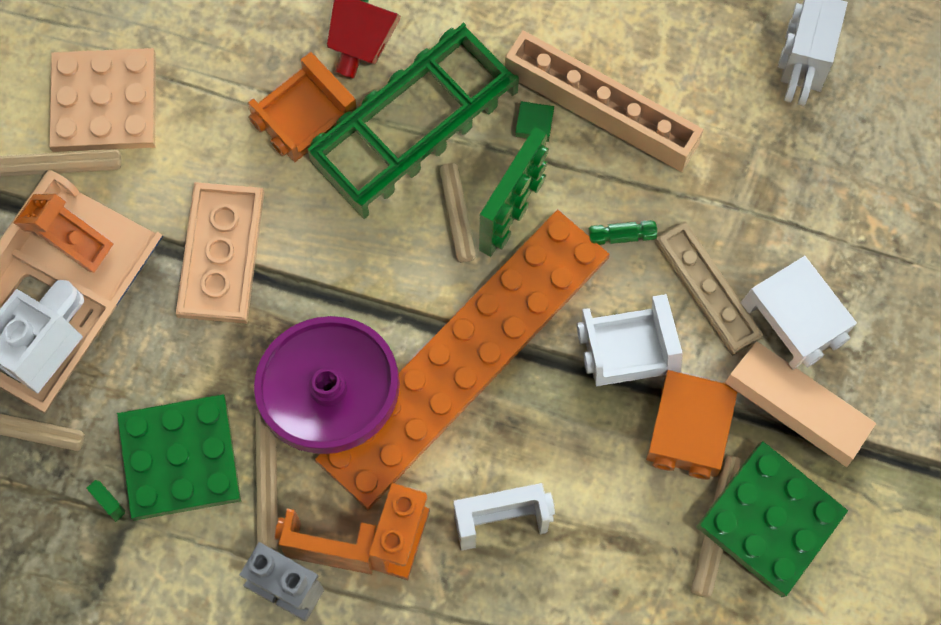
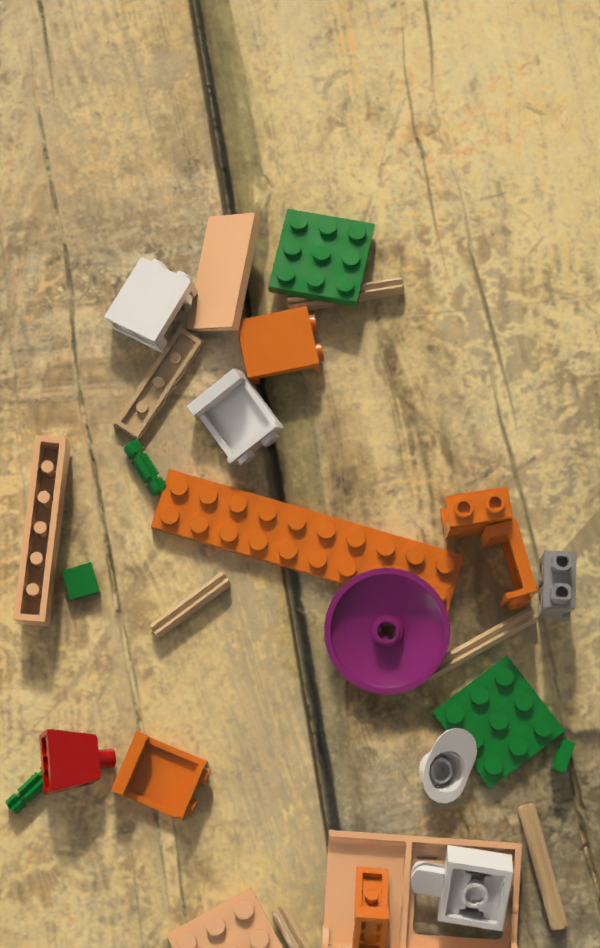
camera: 115 degrees left, 5 degrees up
light nougat tile [176,182,264,324] -> none
green window [308,22,519,219] -> none
white panel [454,483,555,551] -> none
green plate [479,127,549,257] -> none
none -> white piece [419,728,477,804]

